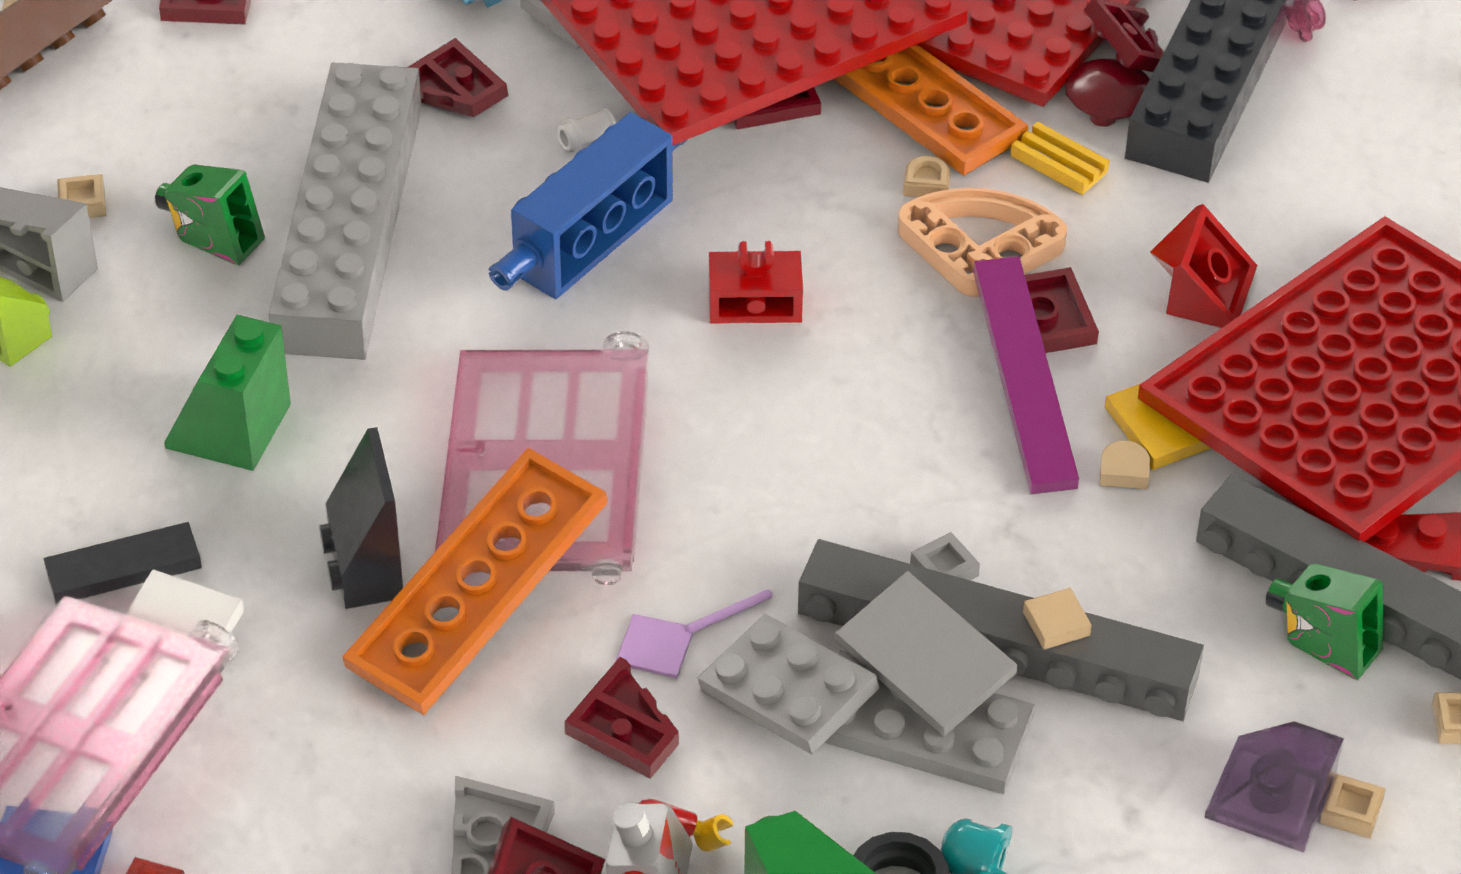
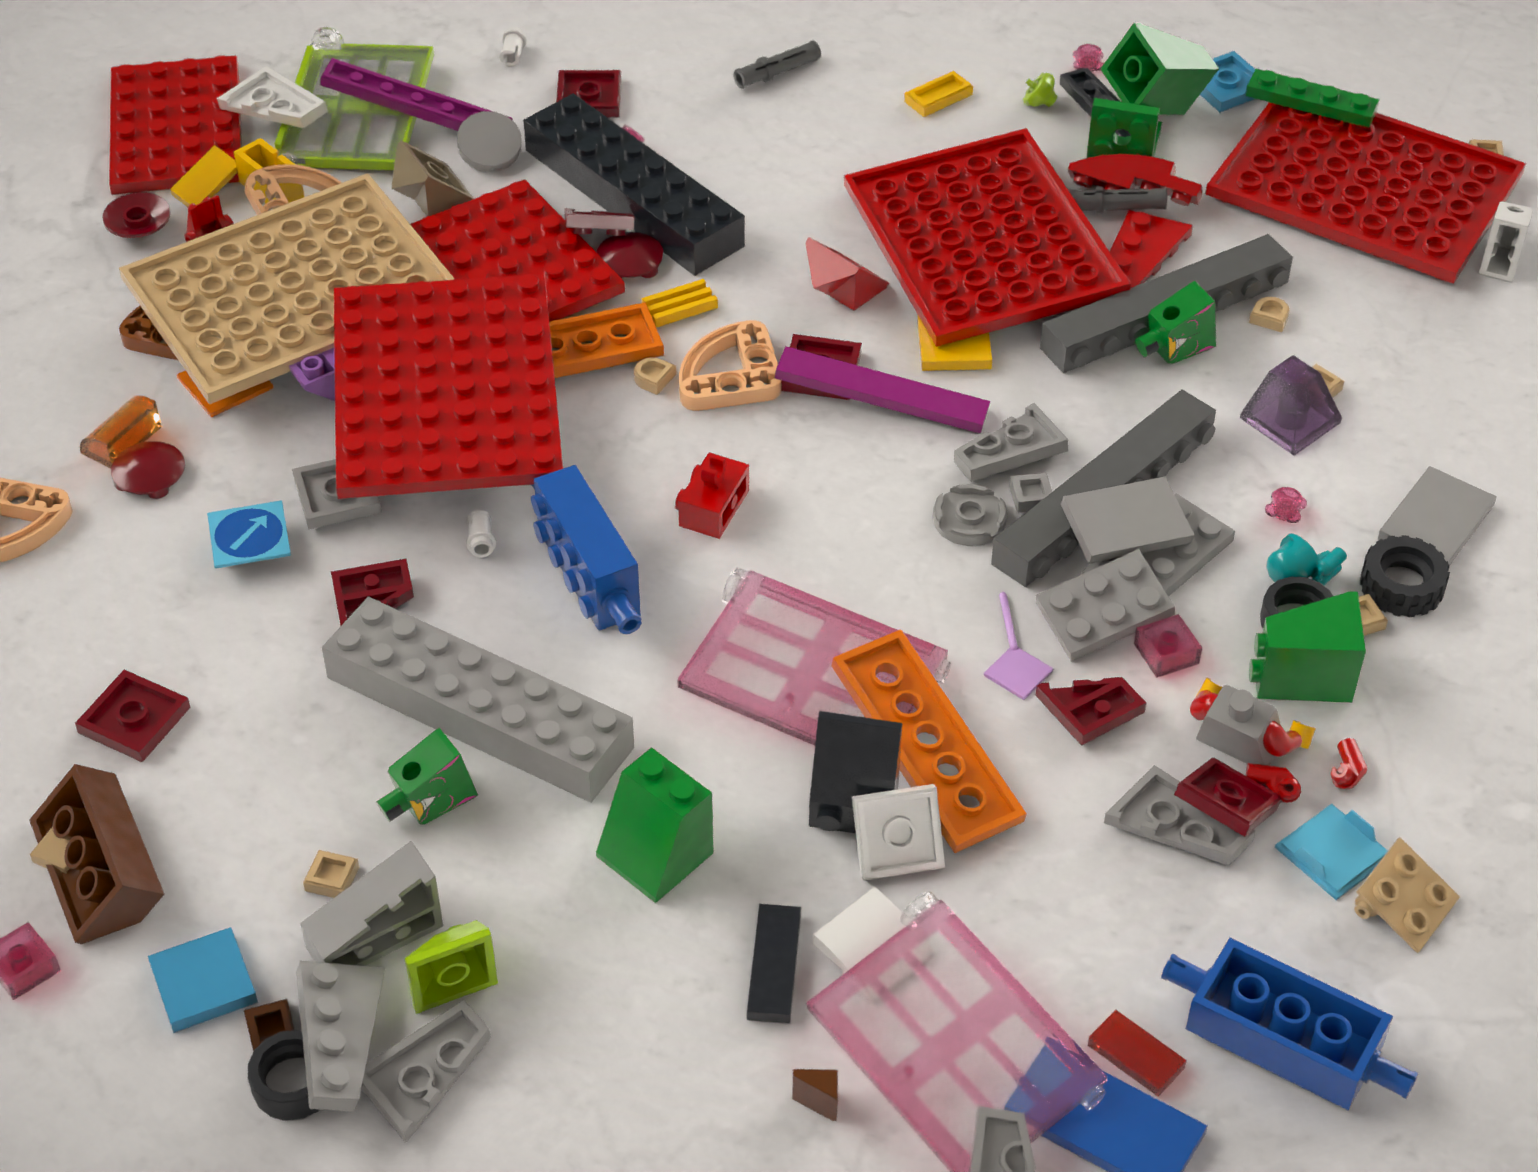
camera: 65 degrees left, 0 degrees up
tan tile [1023,587,1092,650] -> none
tan tile [1099,440,1150,489] -> none
none -> white tile [852,784,945,881]
none -> light grey tile [933,484,1008,546]
none -> light grey wing [954,403,1068,482]
none -> clear pink piece [1134,614,1202,678]
none -> clear pink plate [1265,487,1307,523]

